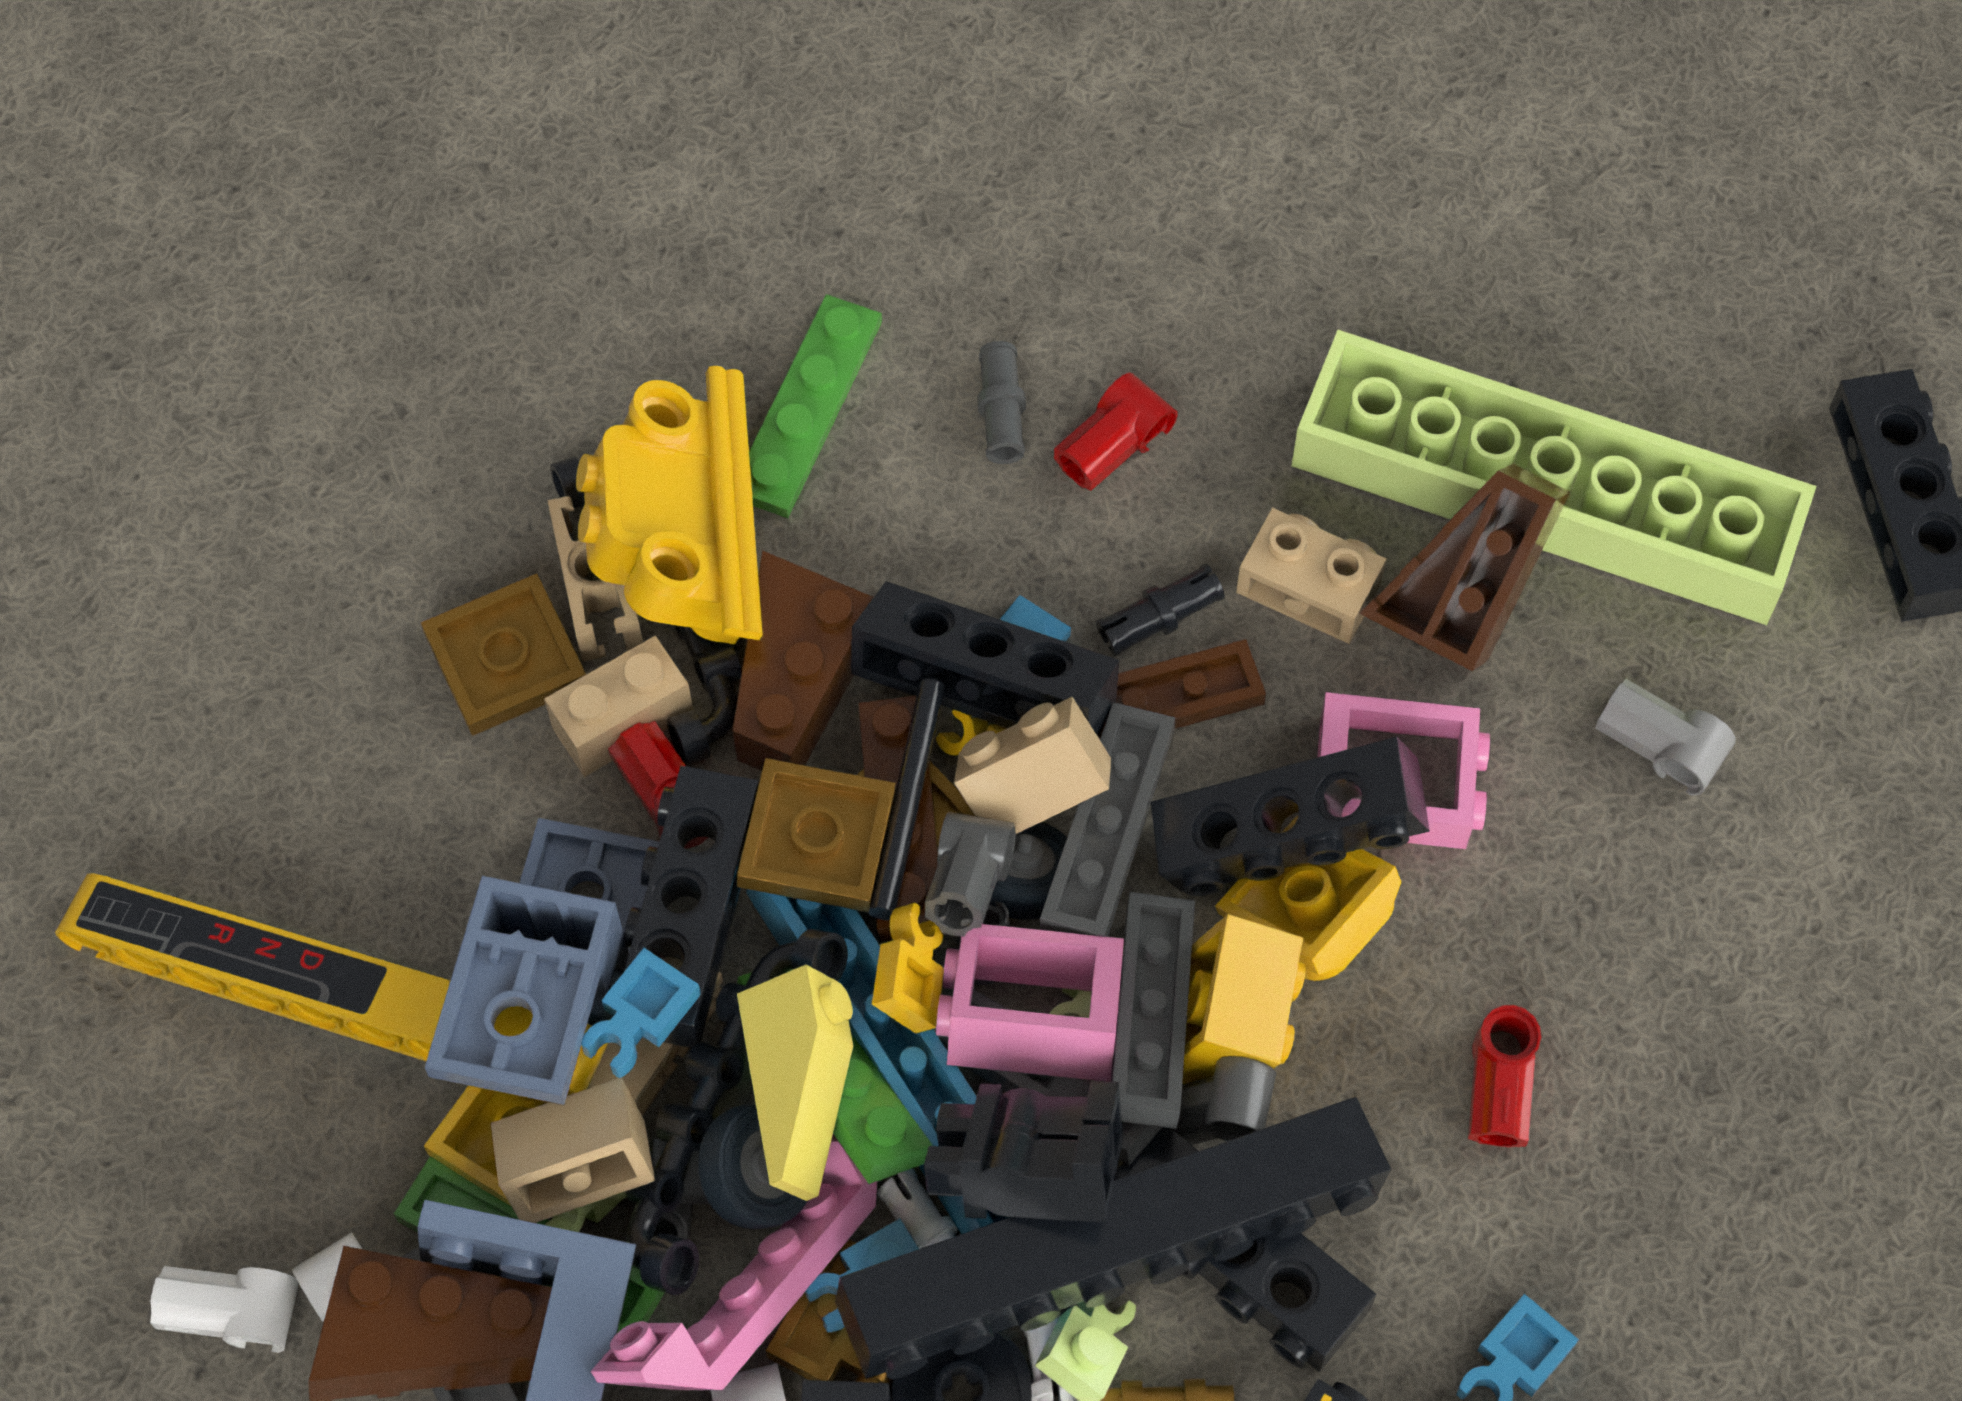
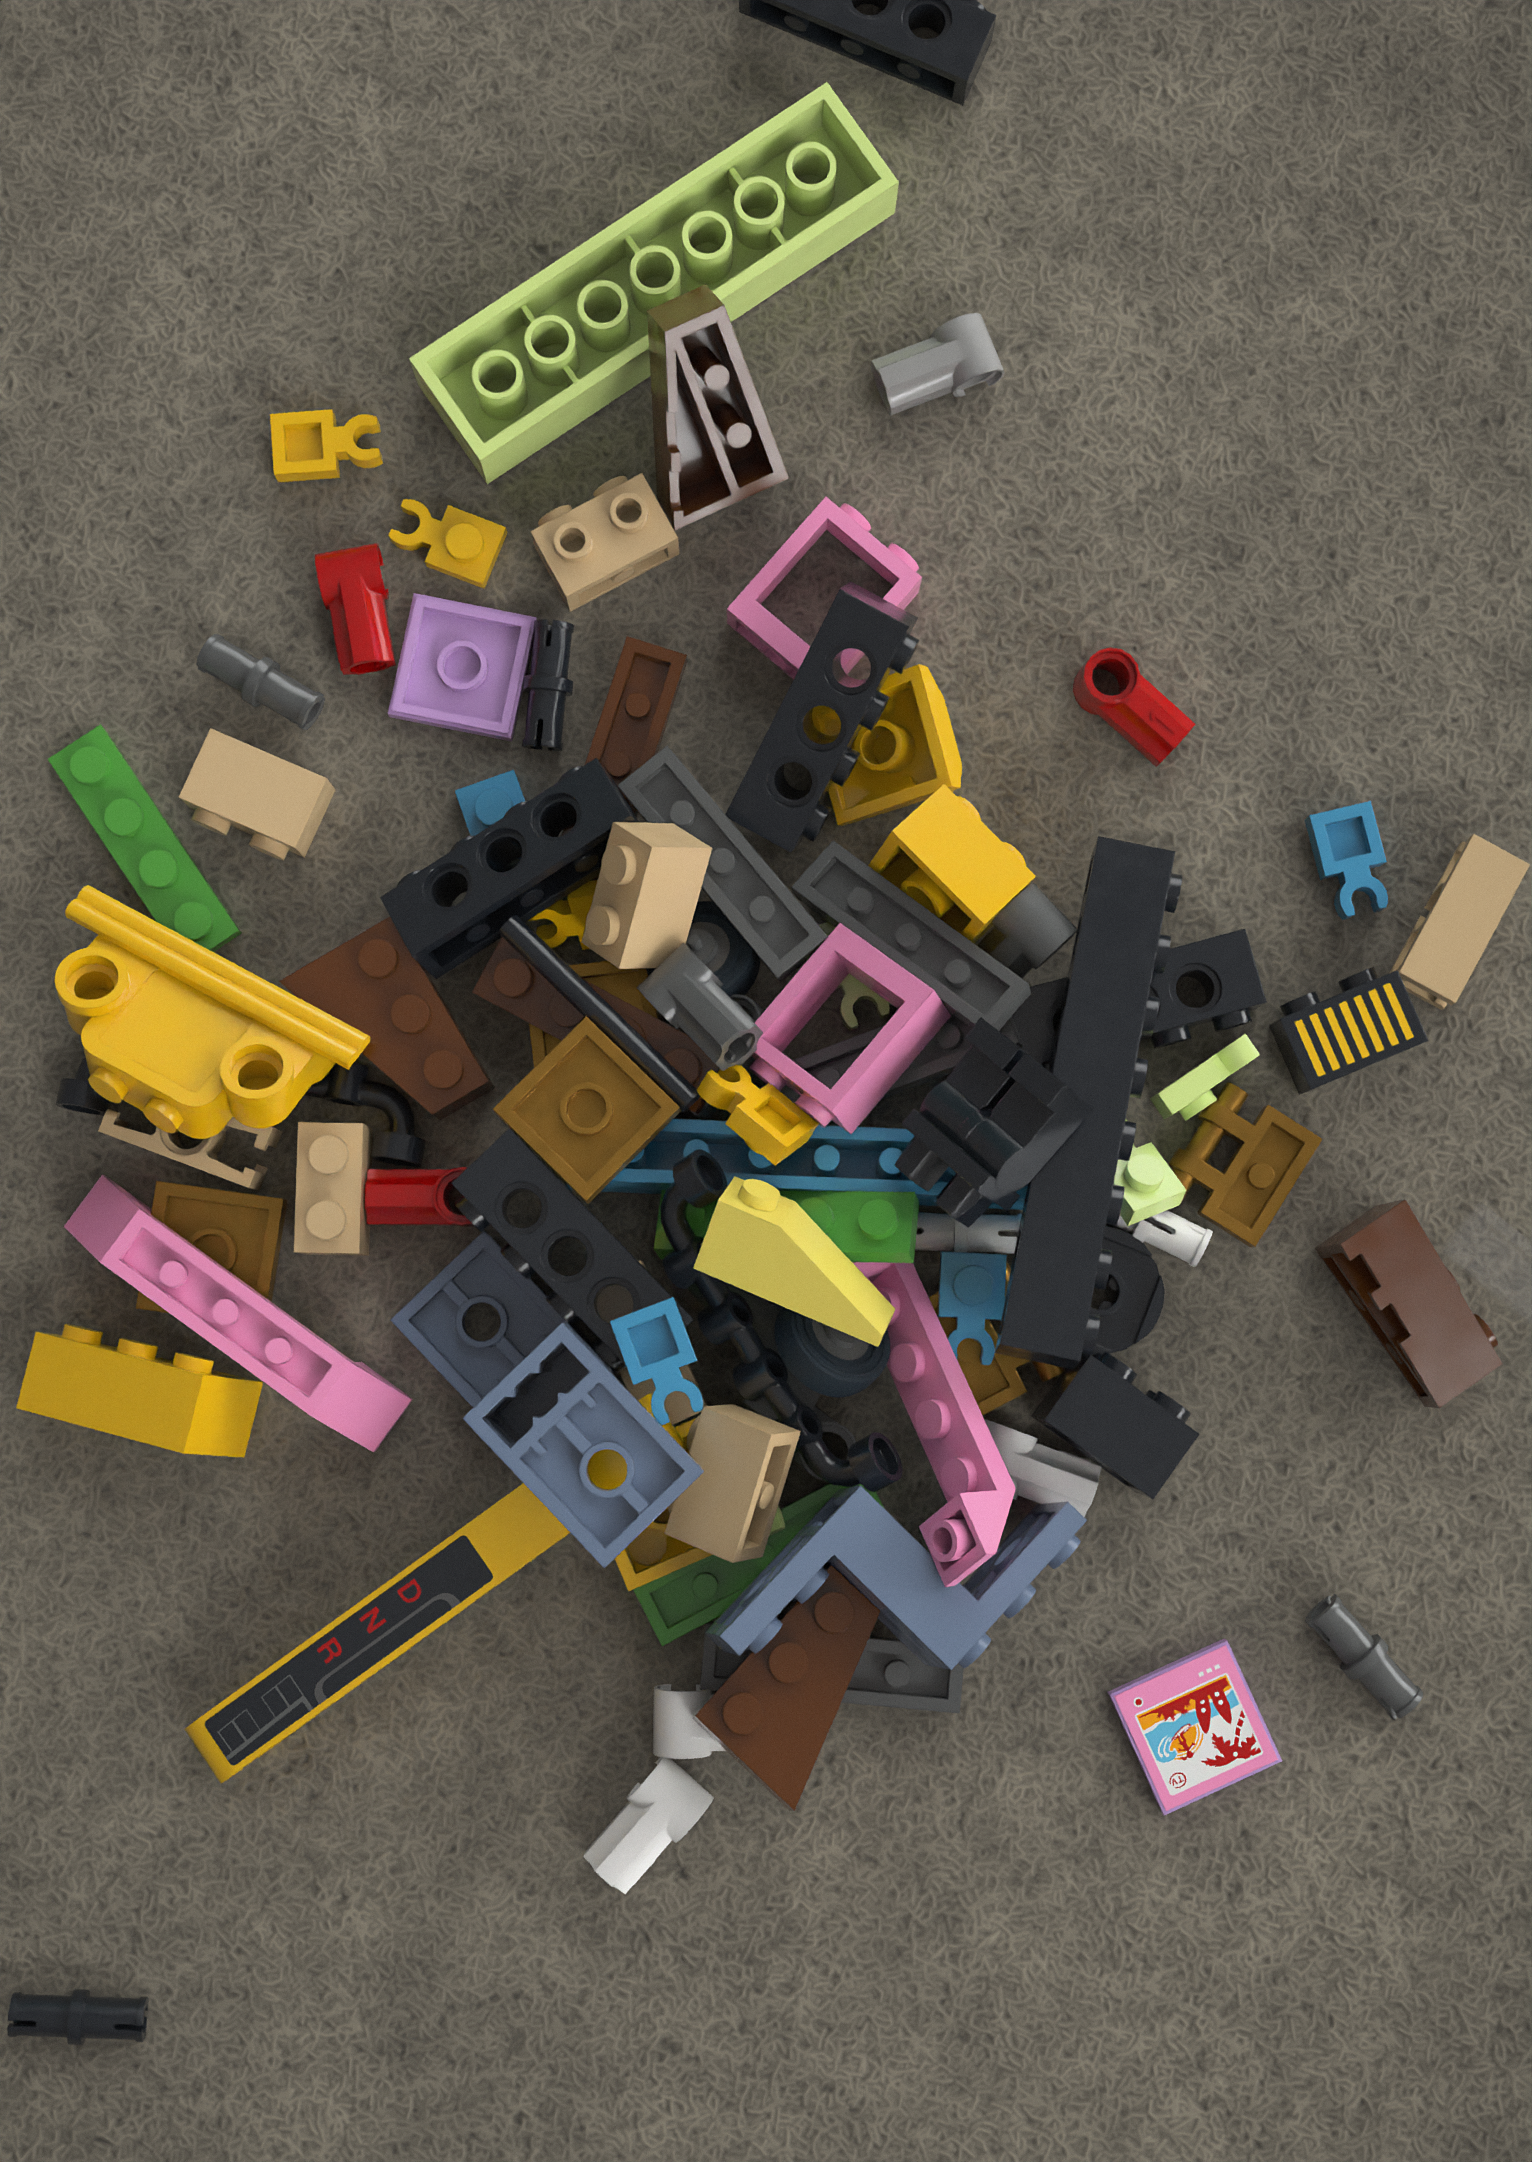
camera: 60 degrees left, 20 degrees up
none -> yellow wedge [16,1324,263,1458]
none -> bright pink slope [64,1175,413,1452]
none -> tan brick [179,728,336,861]
none -> yellow plate [270,409,383,483]
none -> yellow plate [388,499,508,589]
none -> lavender tile [388,593,537,741]
none -> yellowish green plate [1150,1034,1260,1121]

